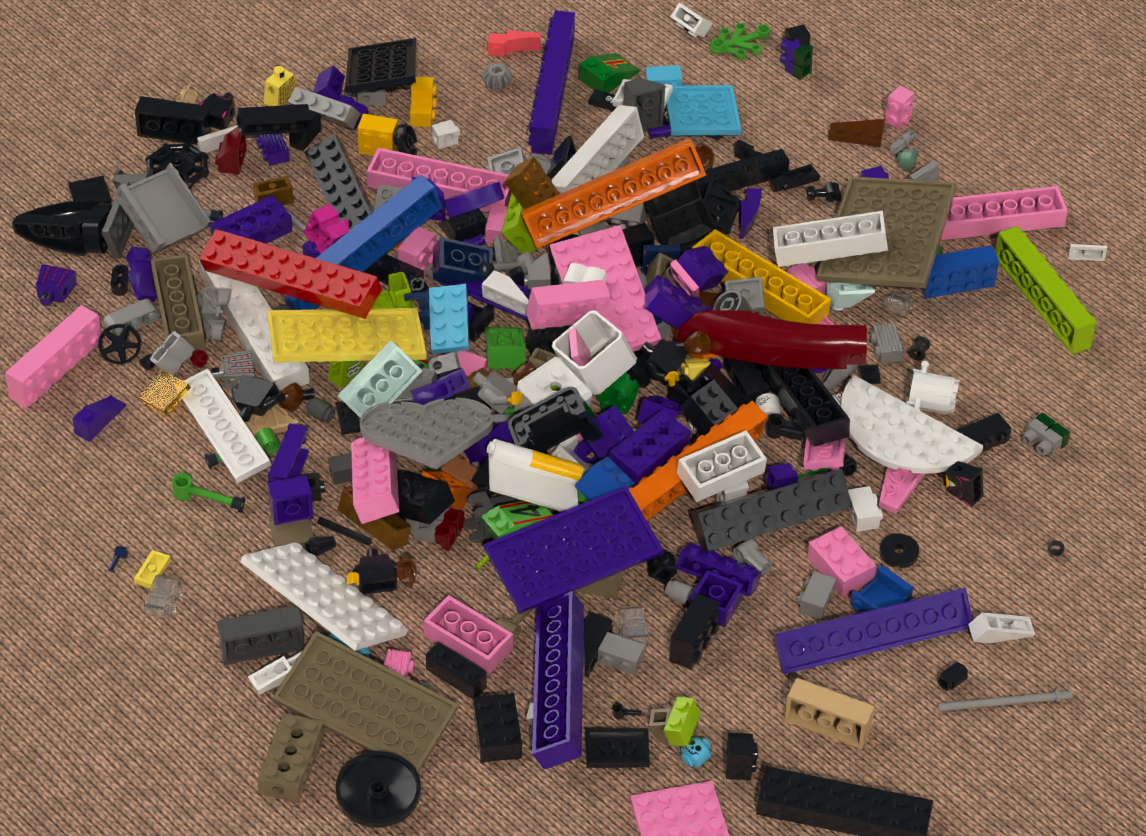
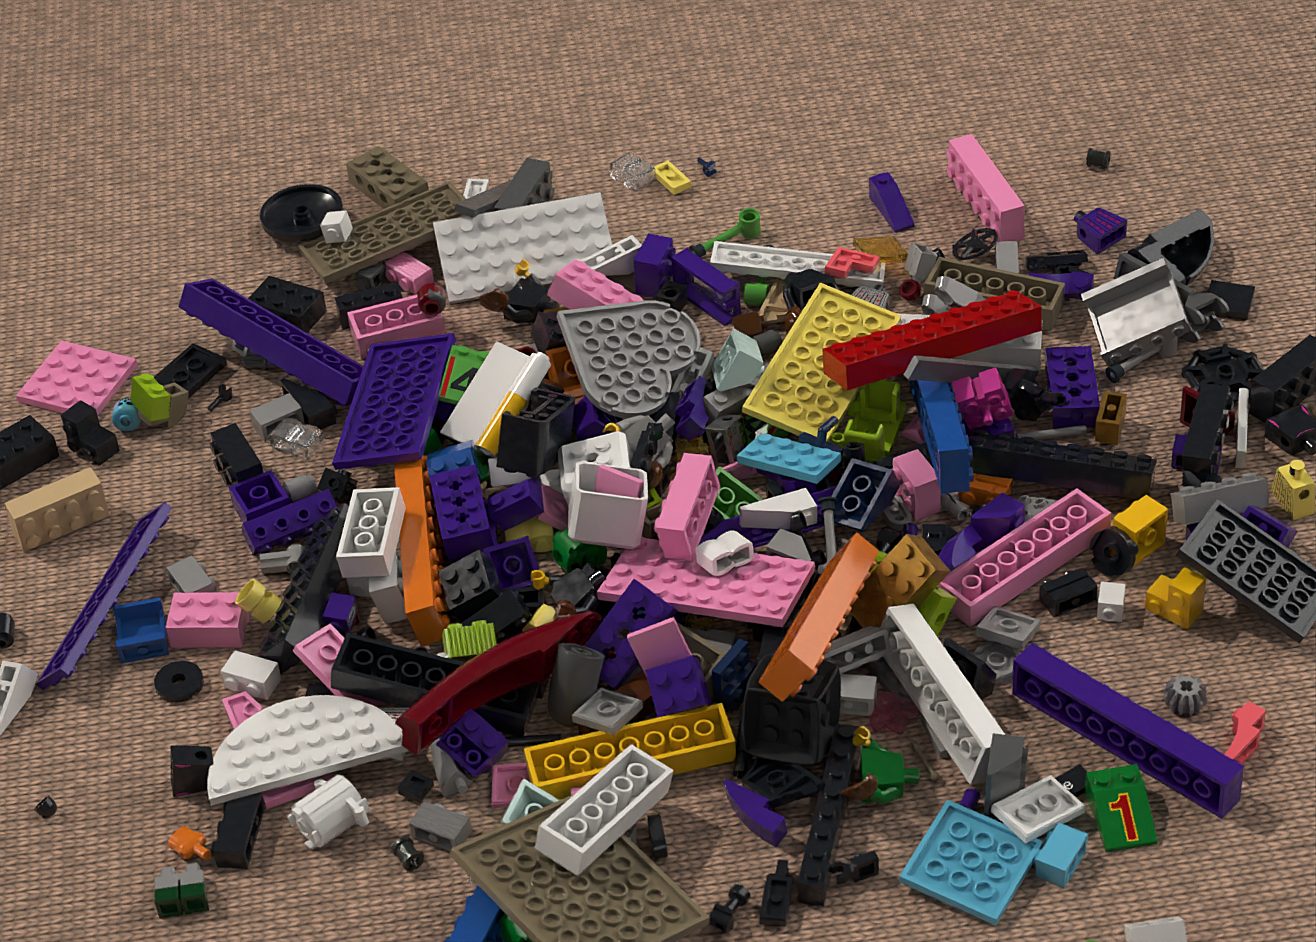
camera: 130 degrees right, 5 degrees down
none -> orange piece [168,826,212,860]
none -> light yellow wheel [235,579,281,624]
none -> white brick [320,210,353,244]
none -> dark red head [417,283,446,315]
none -> lime brick [442,620,496,661]
none -> dark grey tile [454,180,512,218]
none -> white slope [580,235,642,276]
none -> black hinge [630,422,664,473]
none -> reddish brown brick [732,311,767,338]
none -> coral plate [824,247,880,279]
none -> dark grey tile [904,355,1040,383]
none -> black brick [1002,368,1066,421]
none -> black hinge [1026,250,1088,270]
none -> black brick [1039,567,1097,618]

